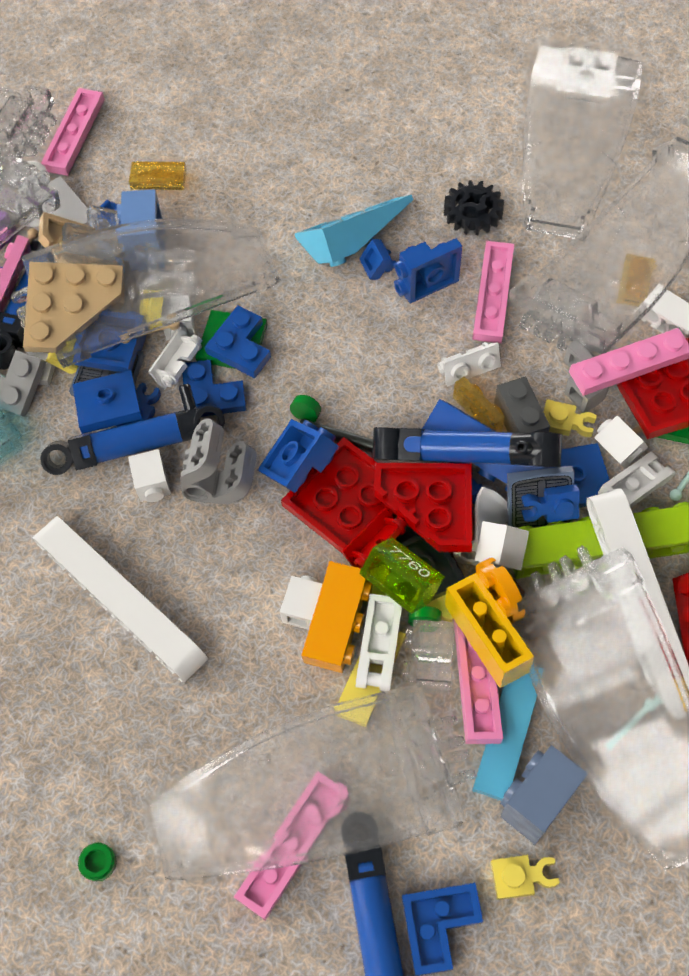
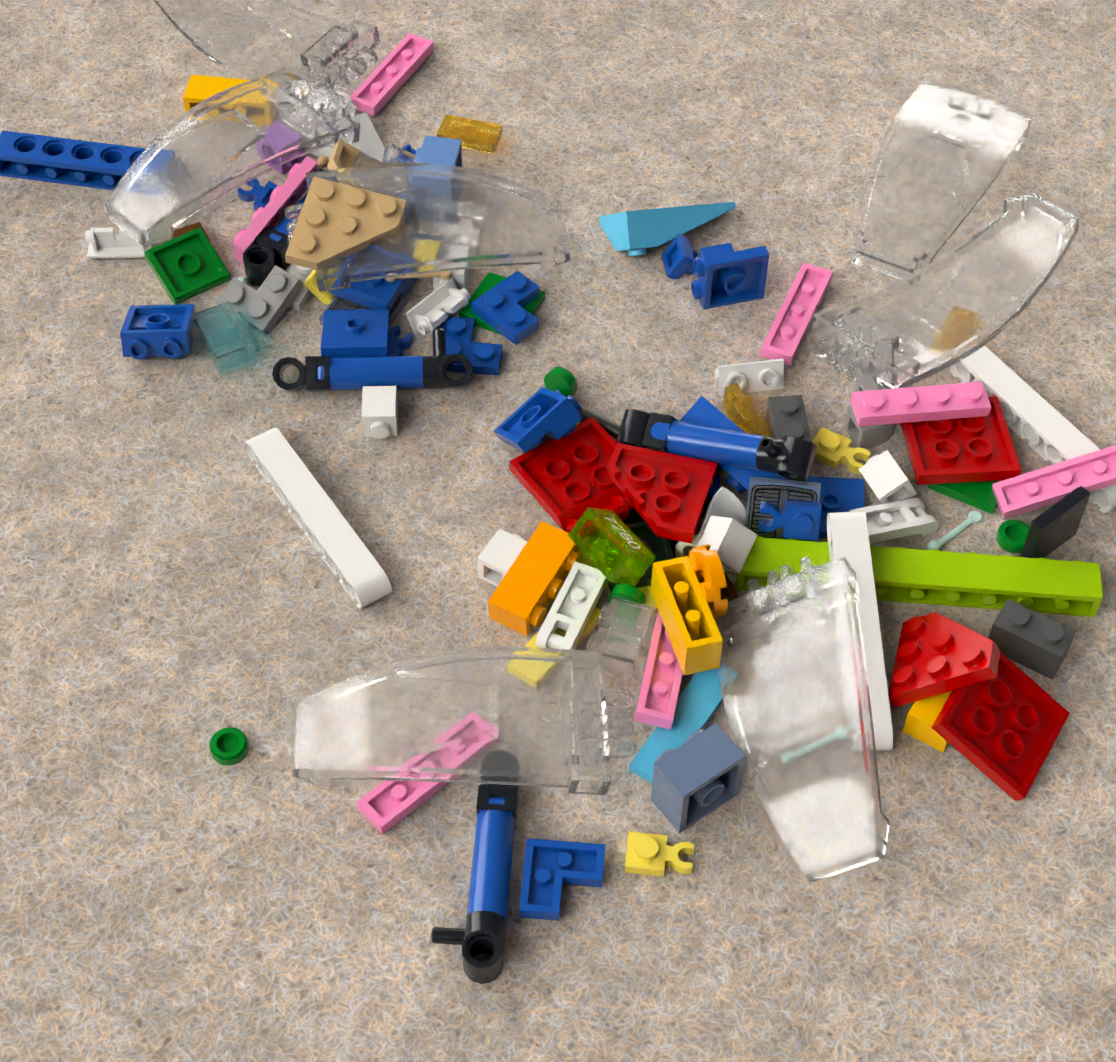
camera: 10 degrees right, 10 degrees down
light grey piece [180,418,257,504] -> none
black gear [443,180,504,235] -> none

